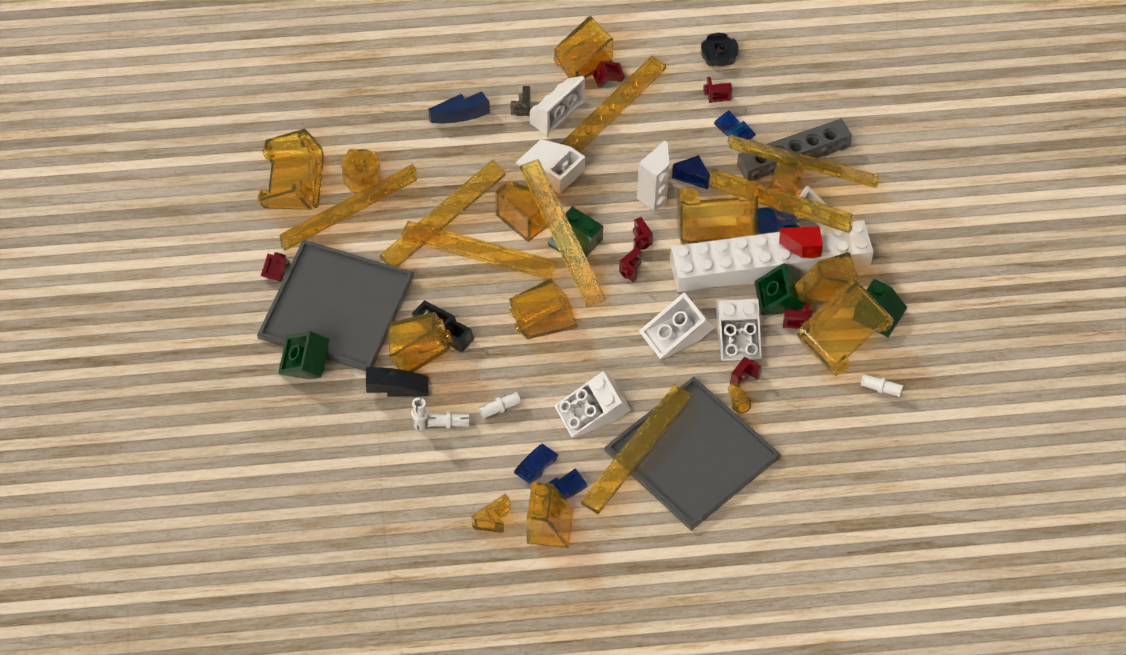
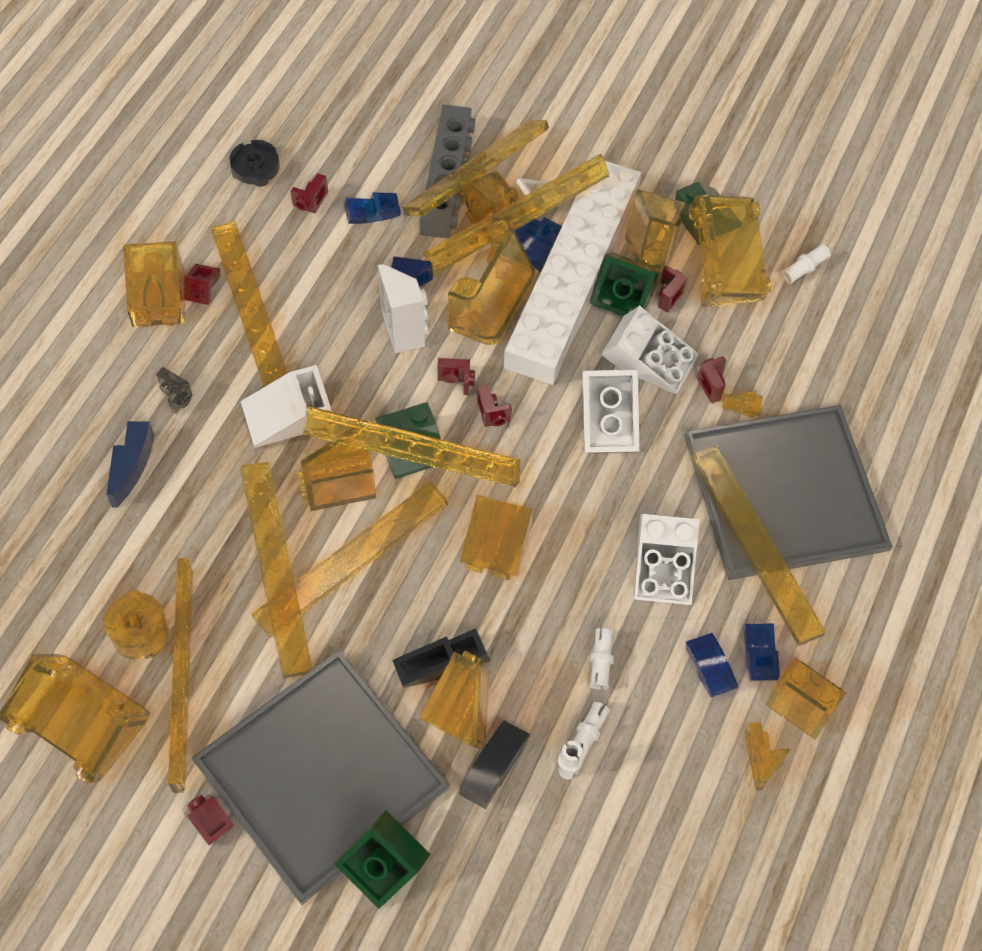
camera: 60 degrees left, 5 degrees up
white slope [530,76,585,135] -> none
red slope [779,226,823,259] -> none

